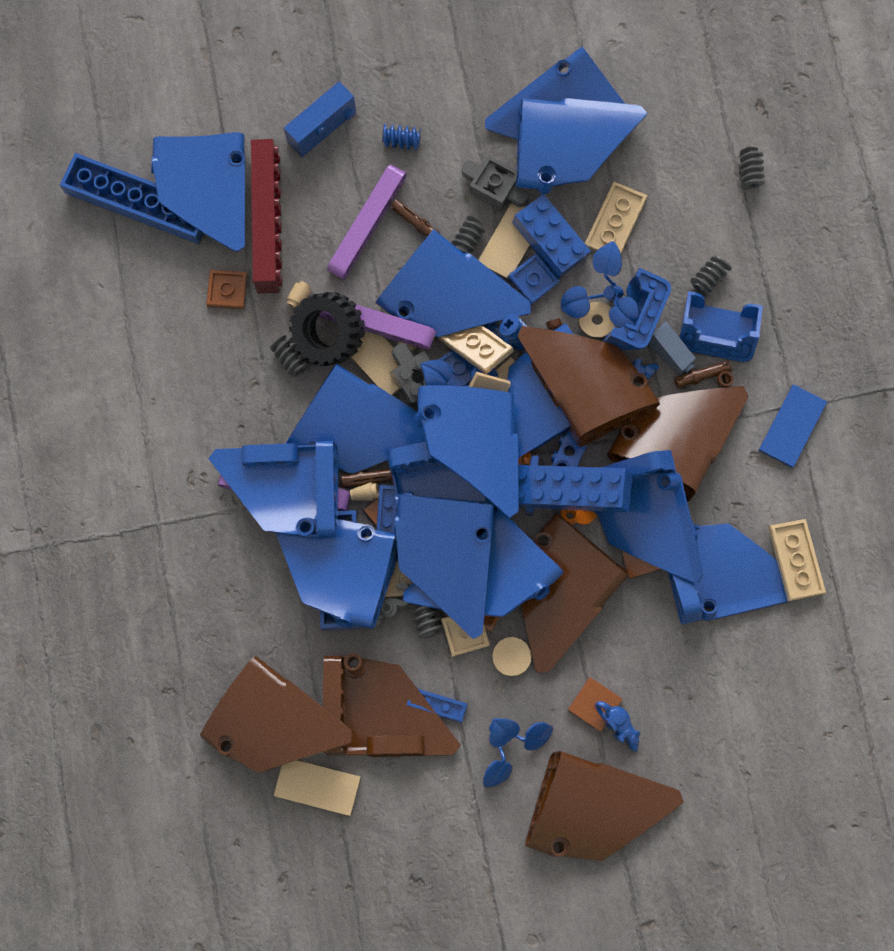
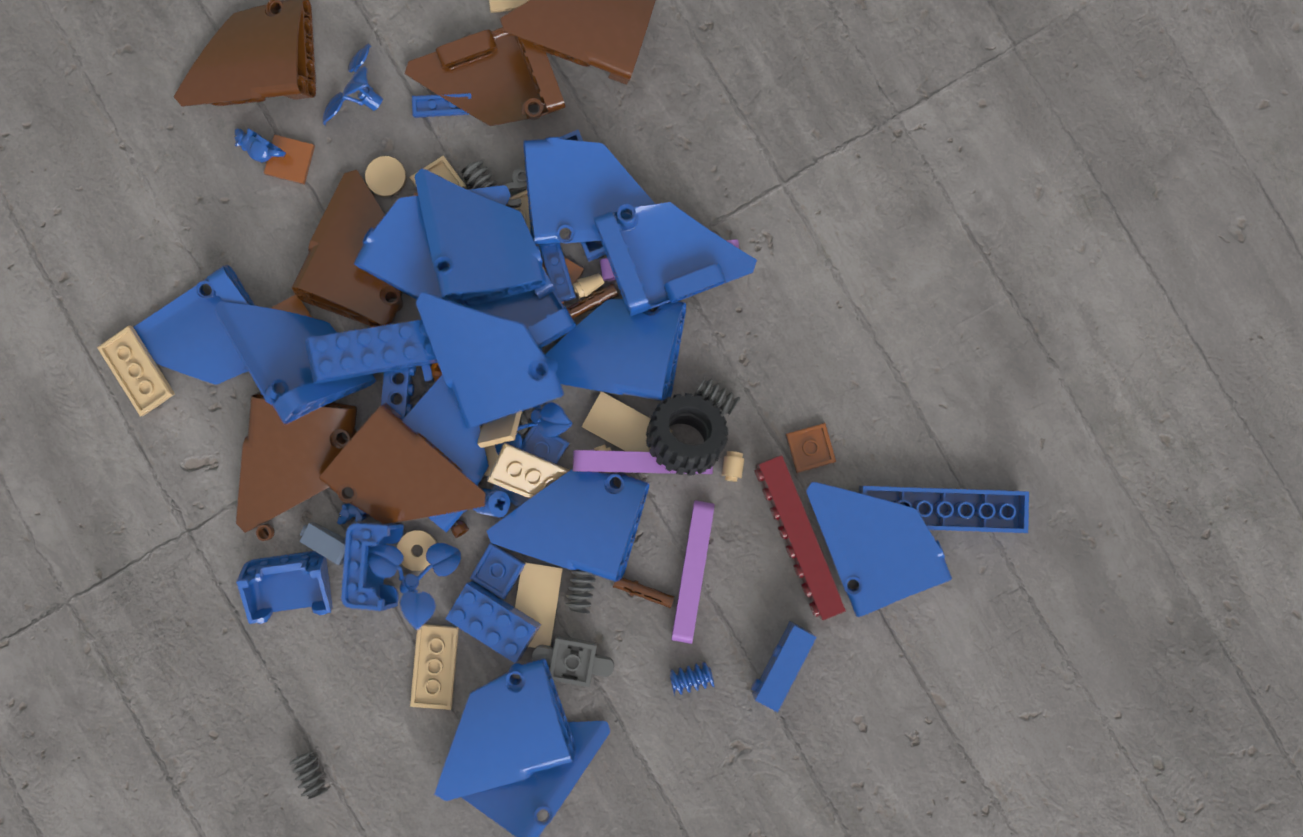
camera: 155 degrees right, 10 degrees up
dark grey brick [389,344,430,405] -> none
reddish brown pin [674,360,732,389] -> none
dark grey piece [690,255,732,297] -> none
blue tile [758,384,827,468] -> none

